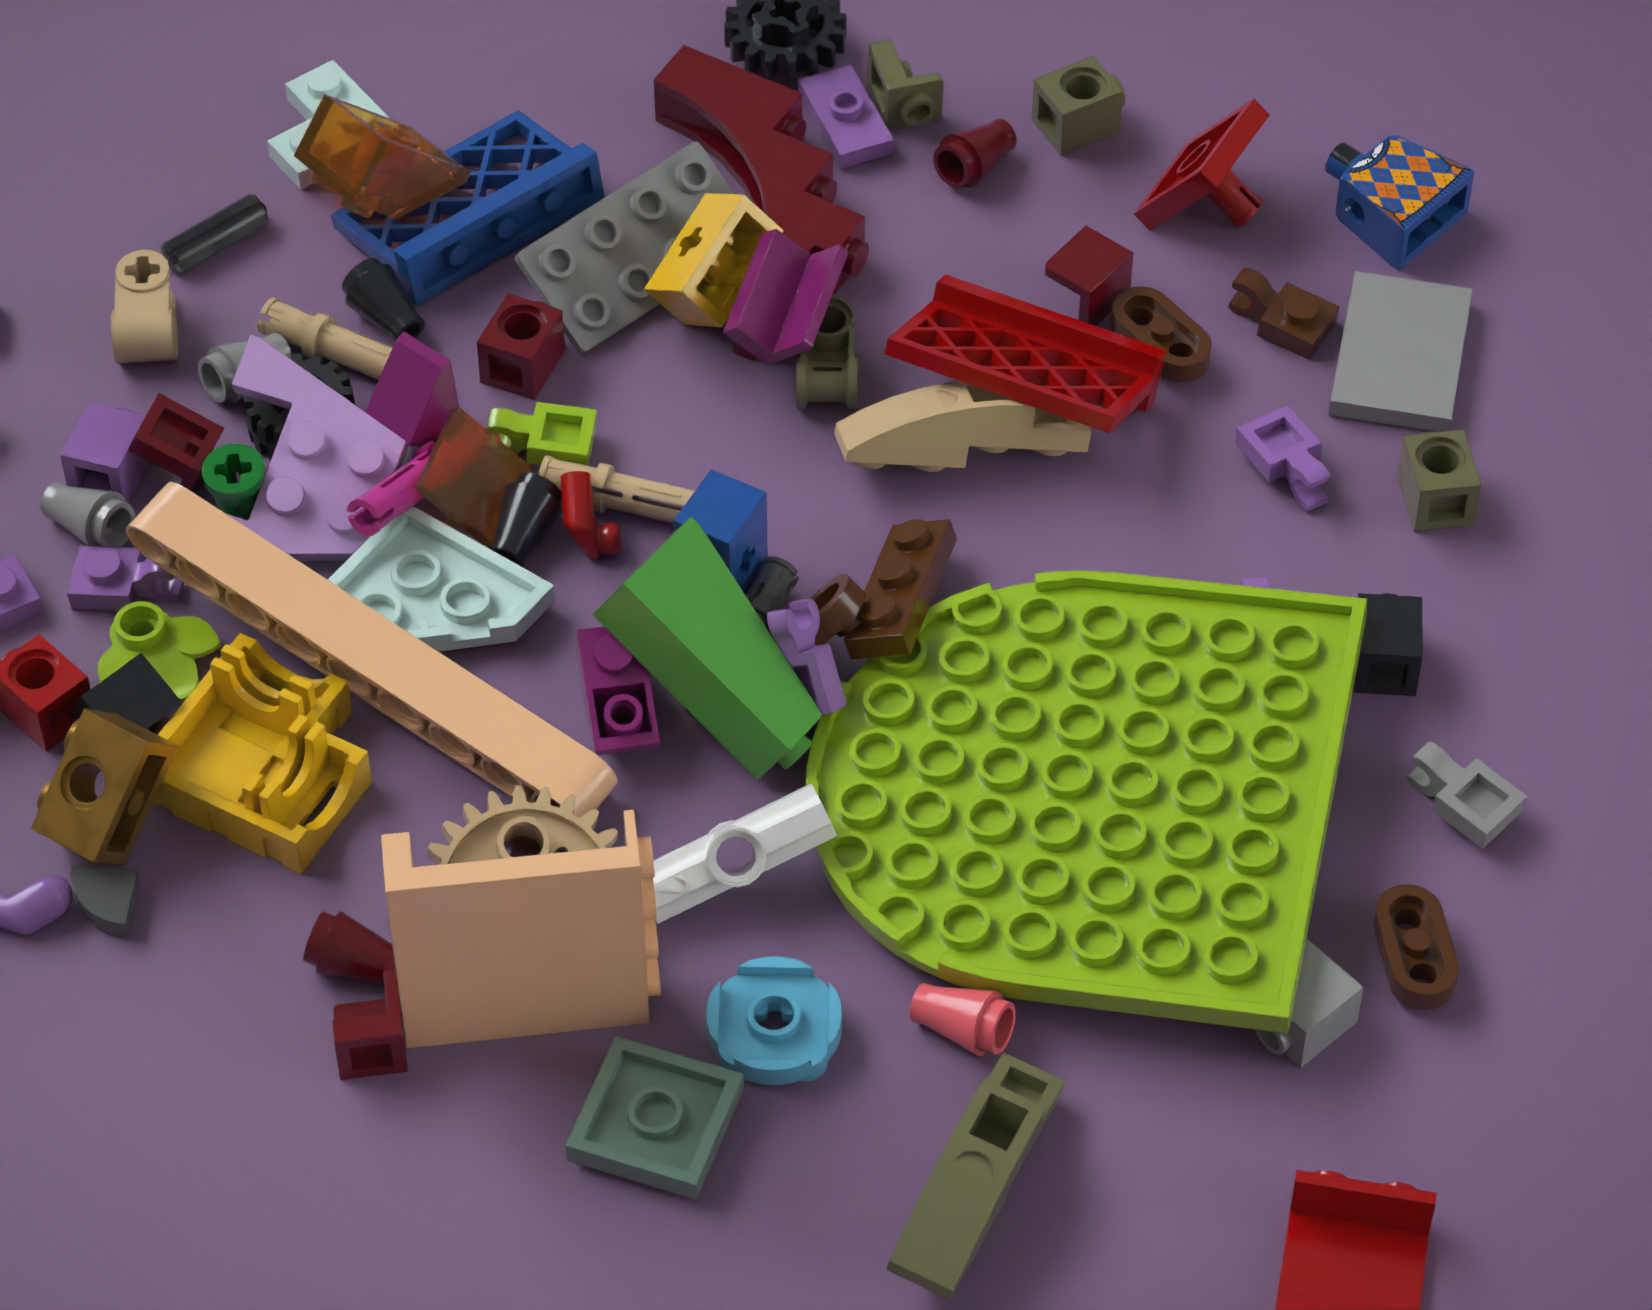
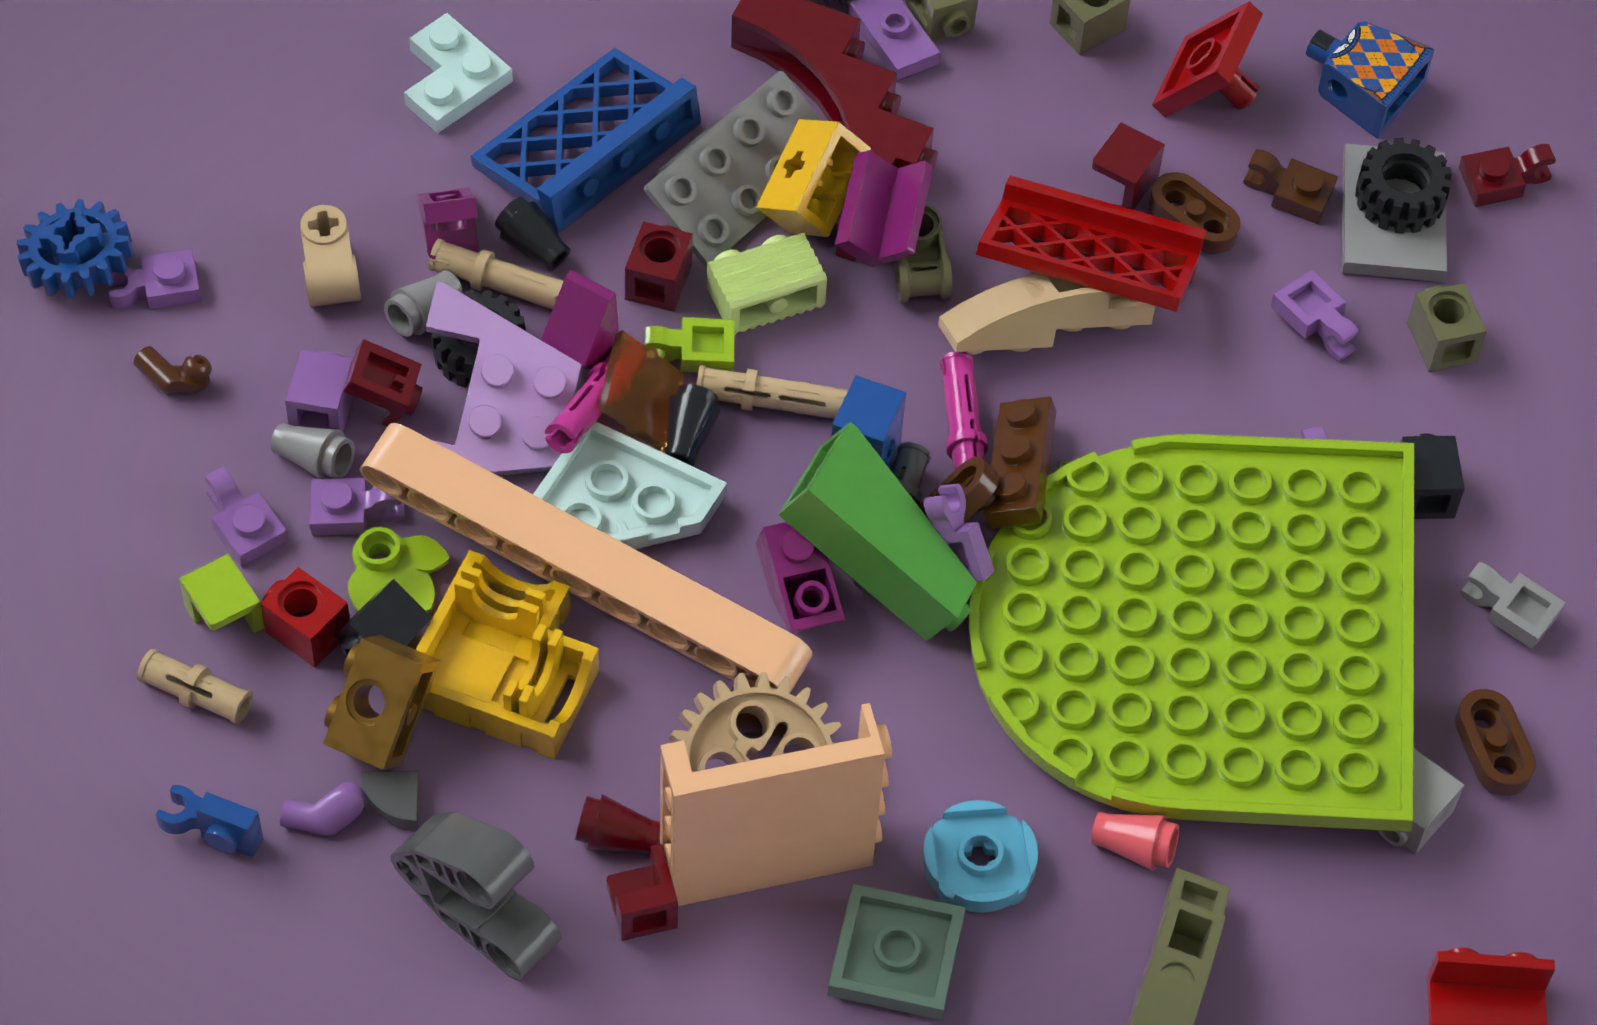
camera: 10 degrees left, 5 degrees up
black axle [161,194,269,274] -> none
green bush [202,444,266,520] -> none
clear orange slope [294,94,471,219] -> none
red arm [560,471,622,560] -> none
white piece [653,783,837,924] -> none
dark red cone [933,119,1017,188] -> none
none -> dark grey connector [390,811,562,980]
none -> magenta slope [417,187,479,259]
none -> yellowish green brick [706,233,827,335]
none -> dark pink pin [940,351,988,471]
none -> black tyre [1355,138,1452,234]
none -> dark red plate [1459,144,1556,207]

